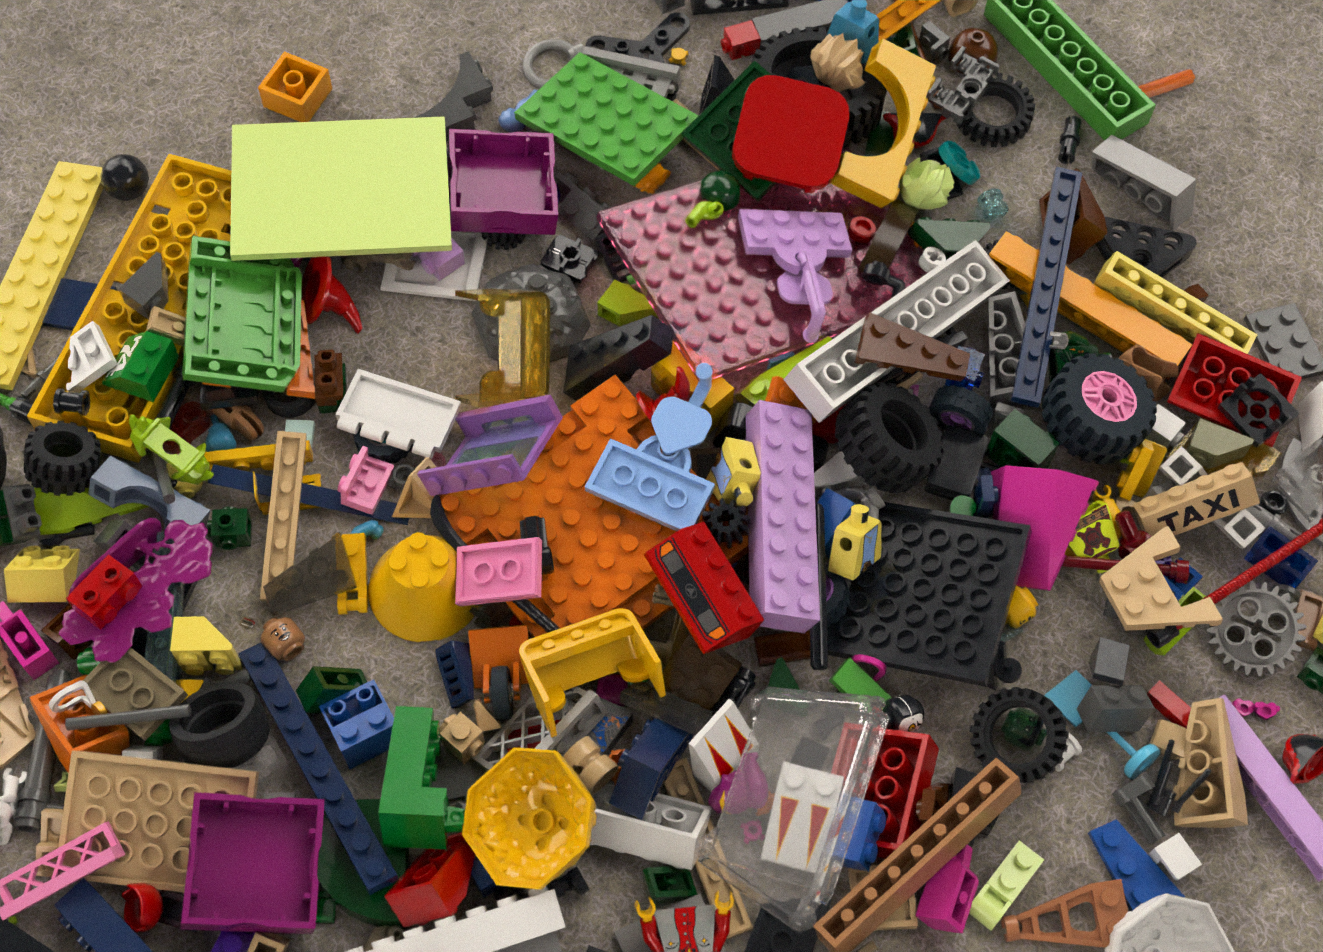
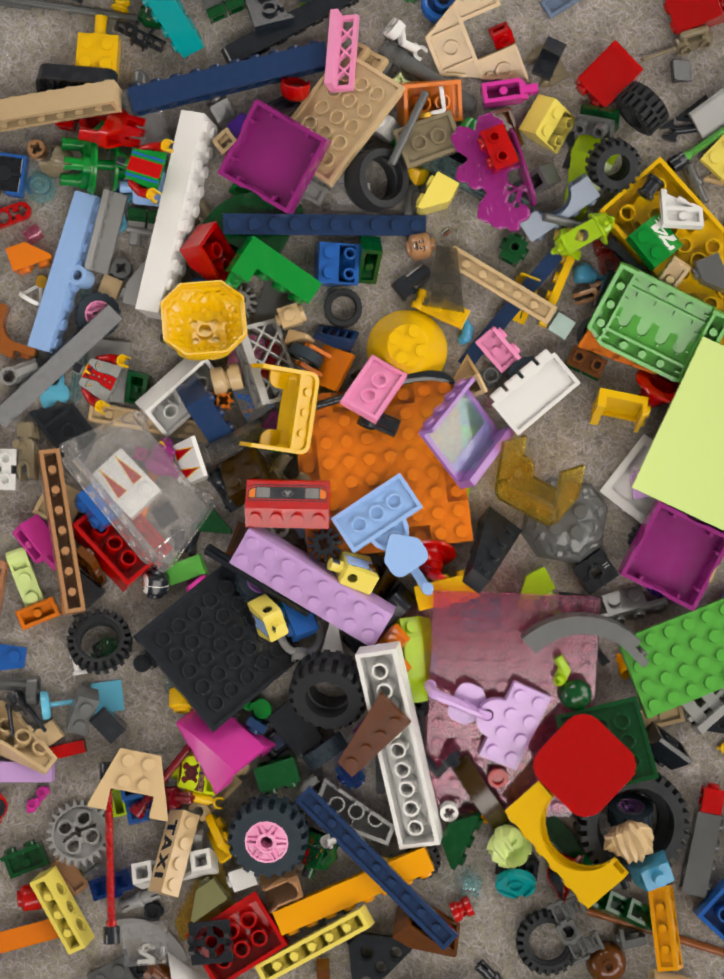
camera: 125 degrees right, 25 degrees up
none -> orange slope [15,596,62,630]
none -> black tyre [324,288,362,328]
none -> black piece [391,263,434,302]
none -> red wheel [448,896,475,923]
none -> dark grey arch [520,612,650,668]
none -> yellow panel [589,388,651,433]

